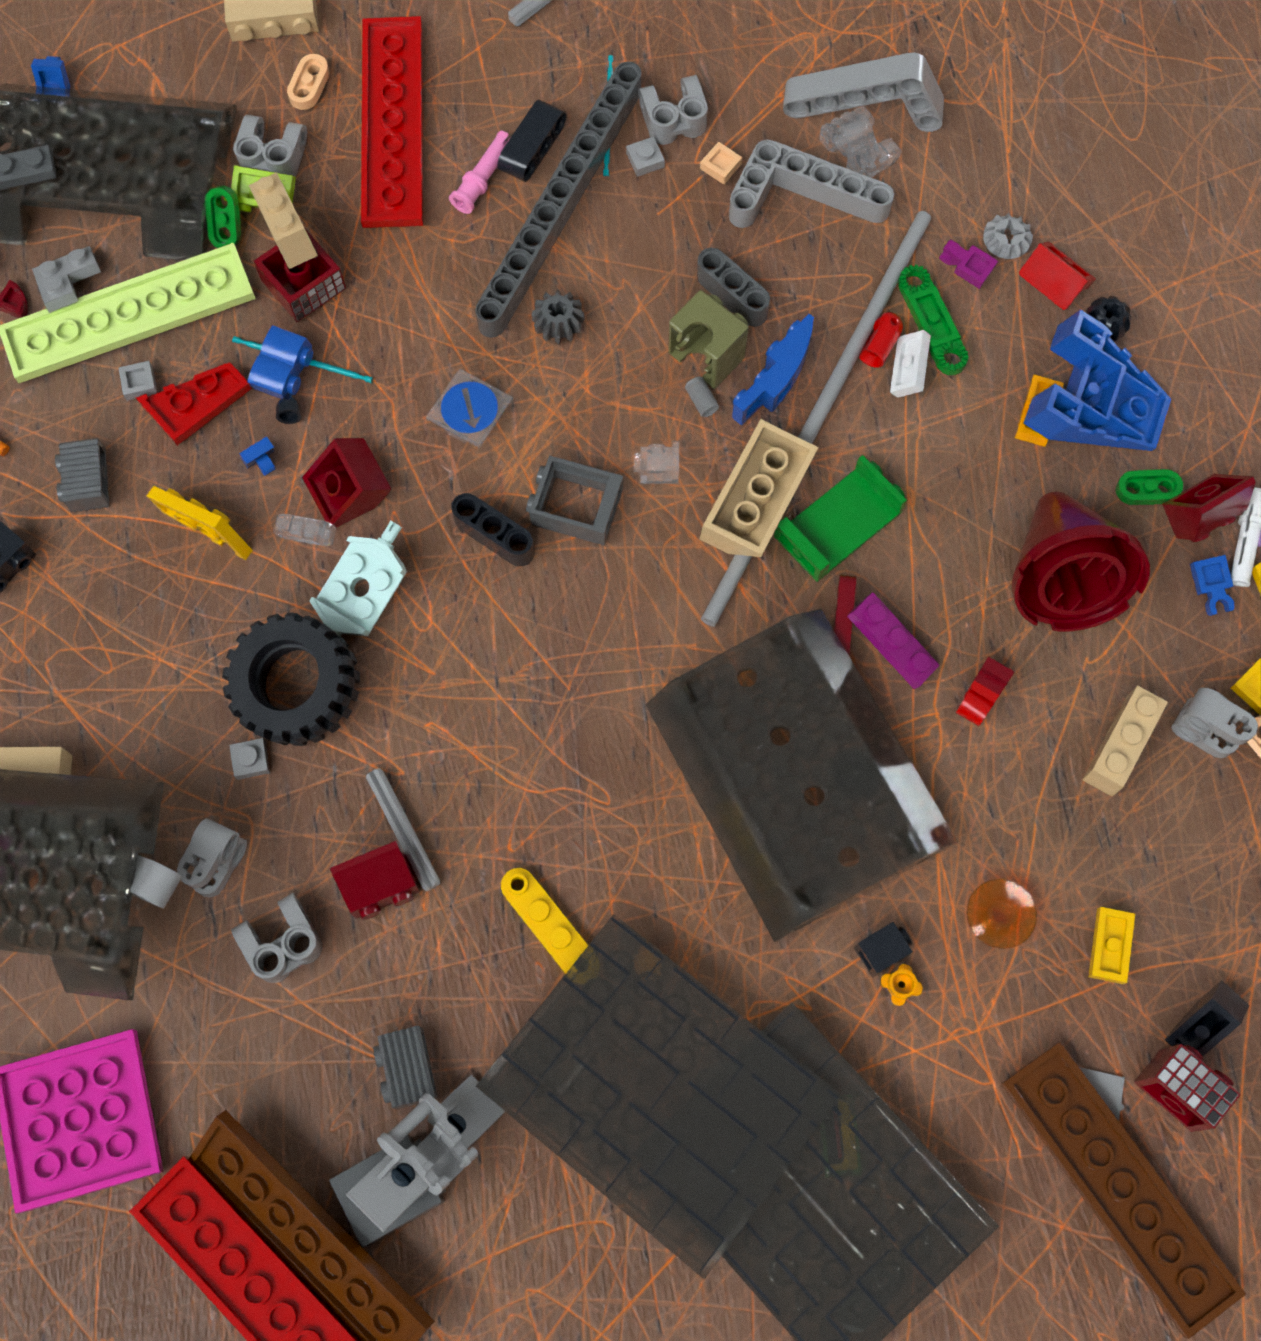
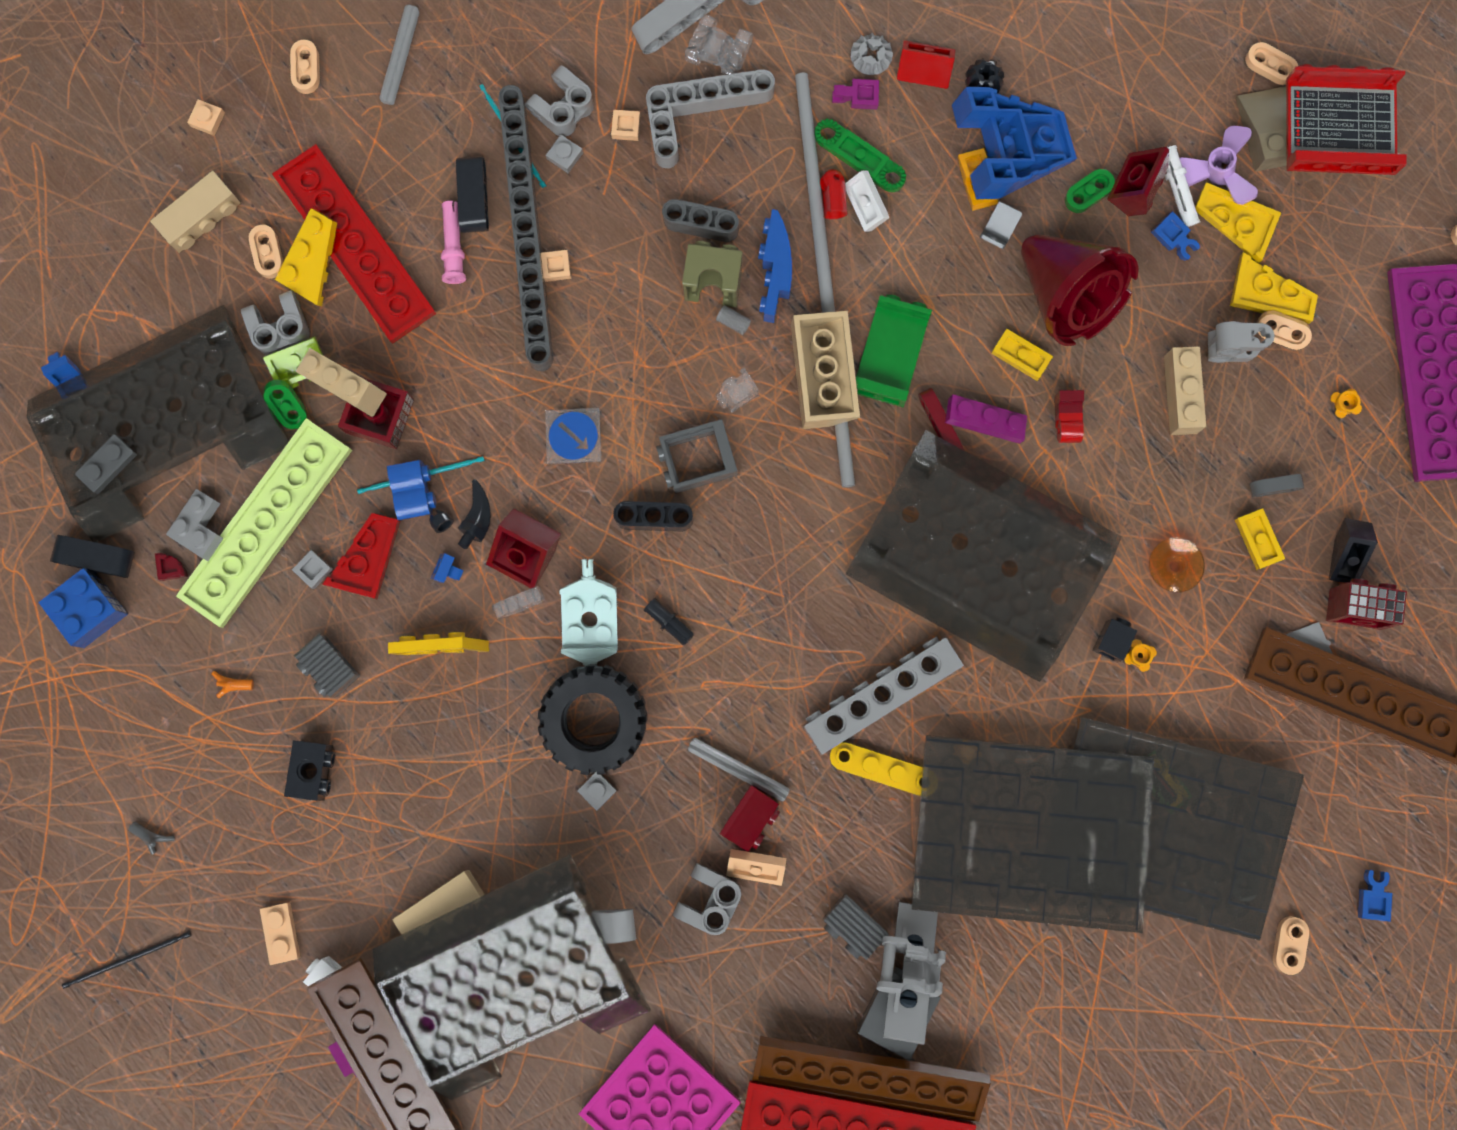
camera: 30 degrees left, 10 degrees up
light grey piece [177,818,247,897] -> none
dark grey gear [531,289,585,345] -> none
none -> yellow wing [275,208,337,307]
none -> black bar [458,479,491,549]
none -> light nougat plate [541,250,571,282]
none -> black axle [644,598,693,645]
none -> light nougat plate [726,849,787,886]
none -> light grey brick [803,637,964,755]
none -> bracket [980,201,1022,249]
none -> yellow plate [991,329,1053,381]
none -> dark grey beam [1249,474,1304,497]

